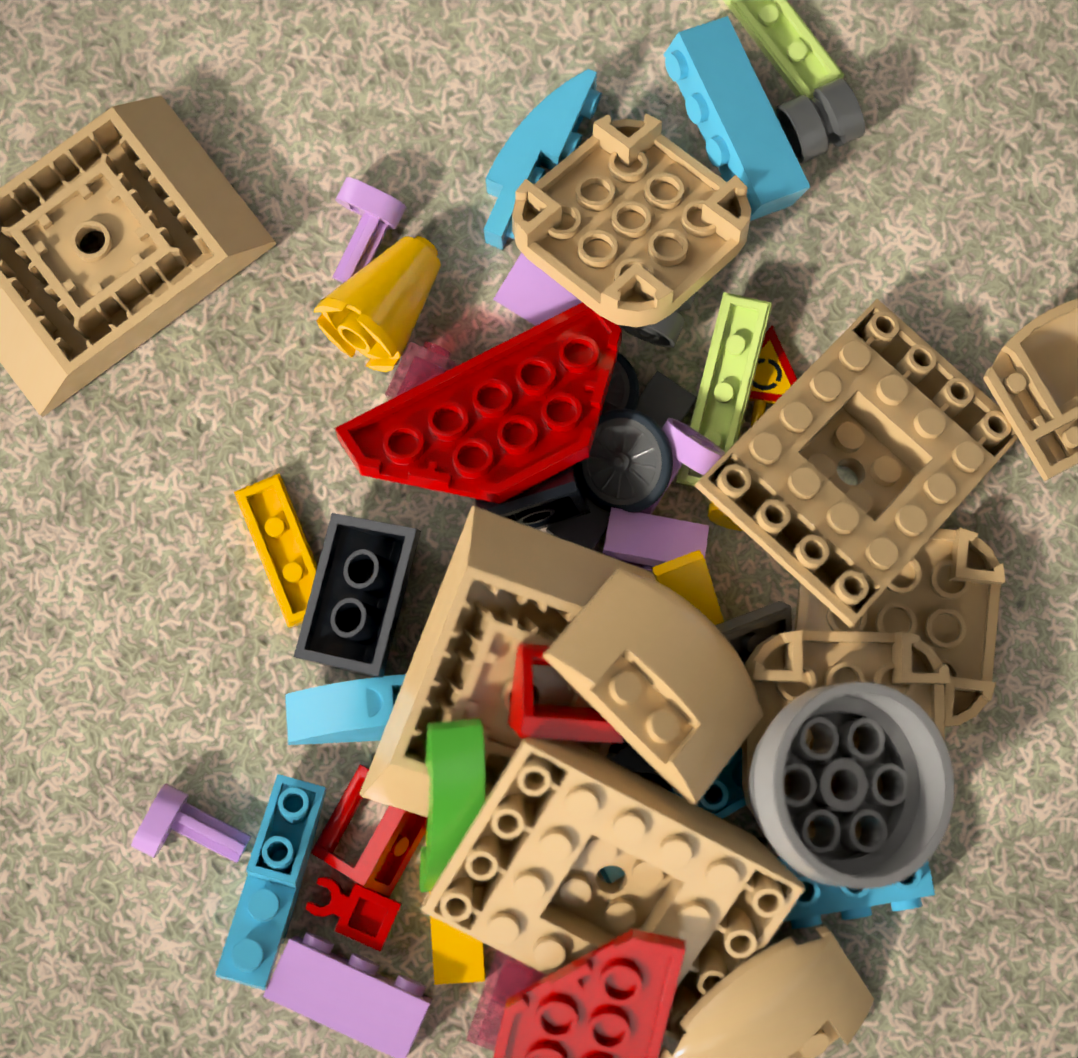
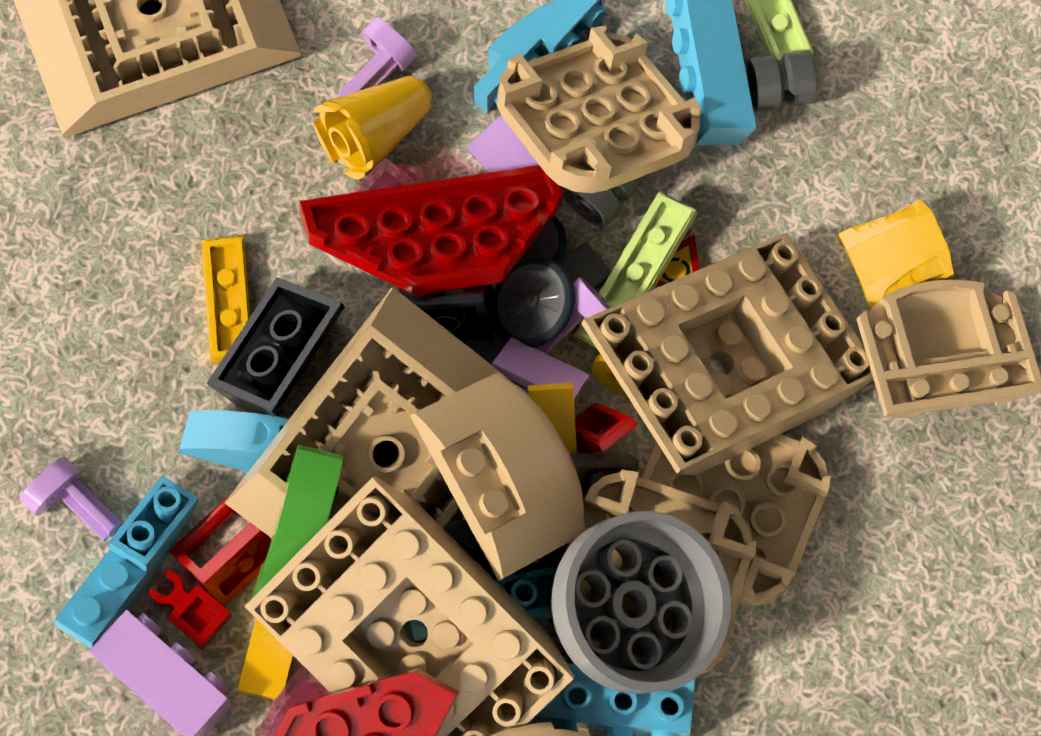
camera: 10 degrees right, 10 degrees down
red tile [507,643,624,743] -> none
none -> red slope [575,403,638,453]
none -> yellow slope [837,199,954,311]

